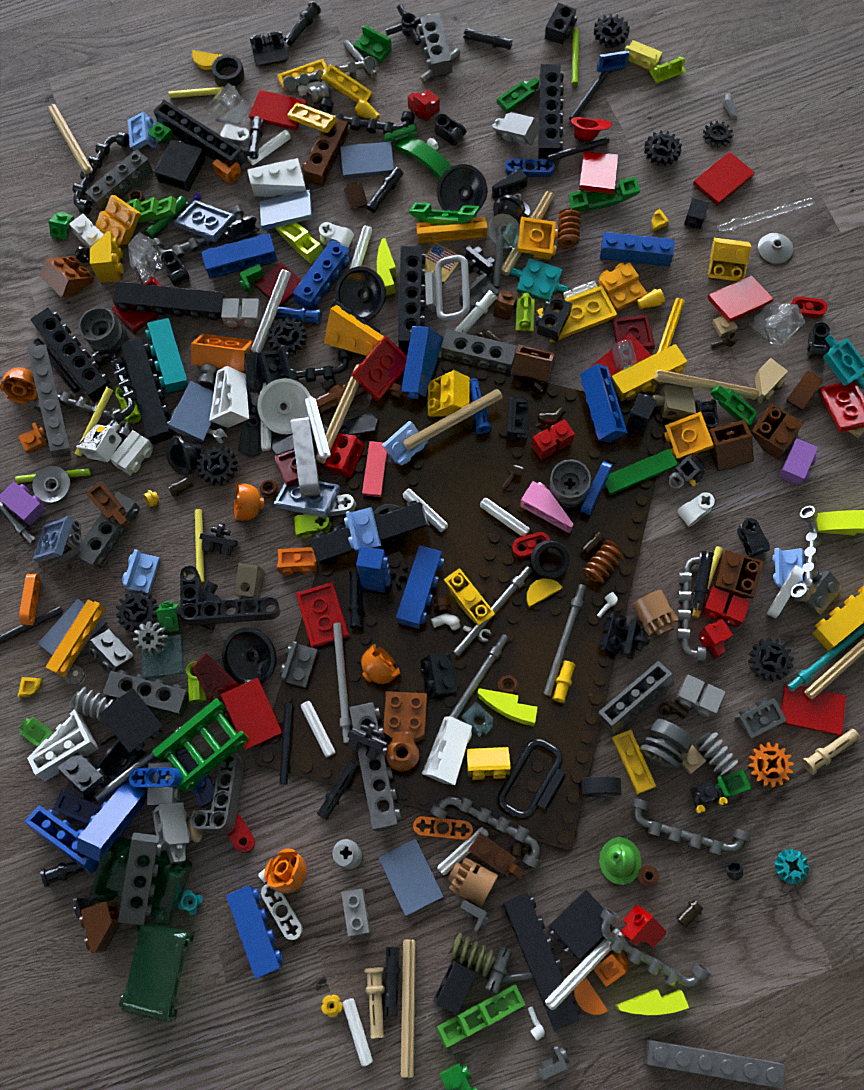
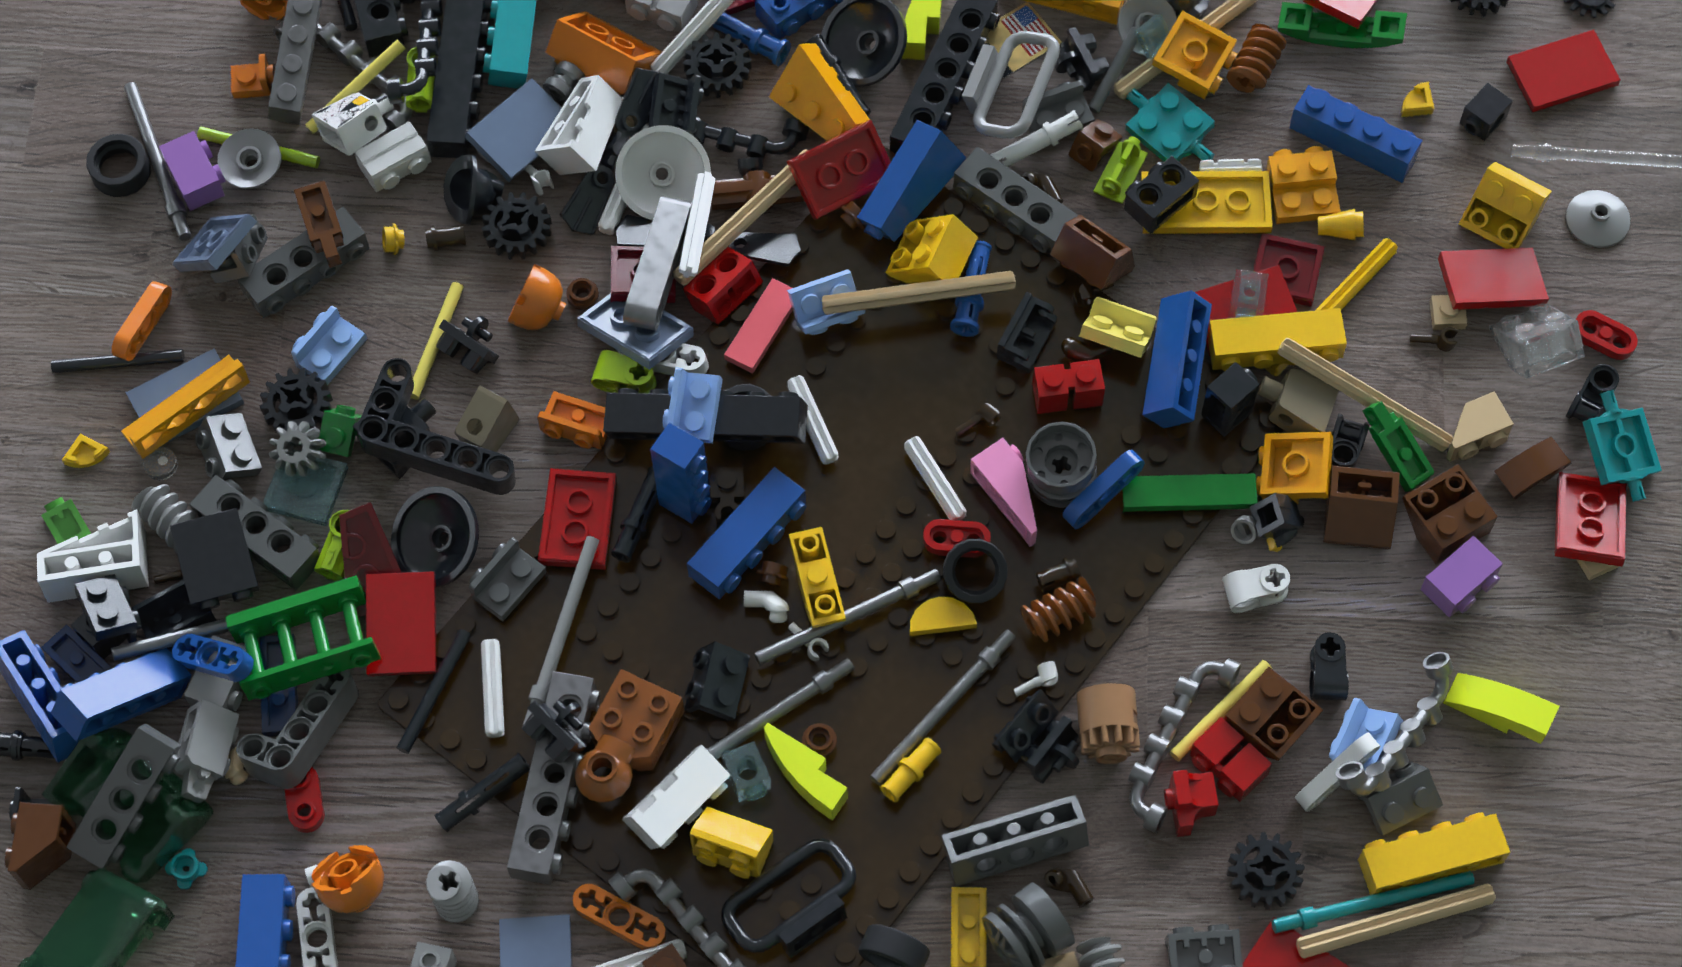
camera: 20 degrees right, 5 degrees down
orange cylinder [361,644,400,684] -> none
light grey piece [675,675,725,717] -> none
black pin [691,551,714,611] -> none
none -> light yellow bracket [1079,297,1157,358]

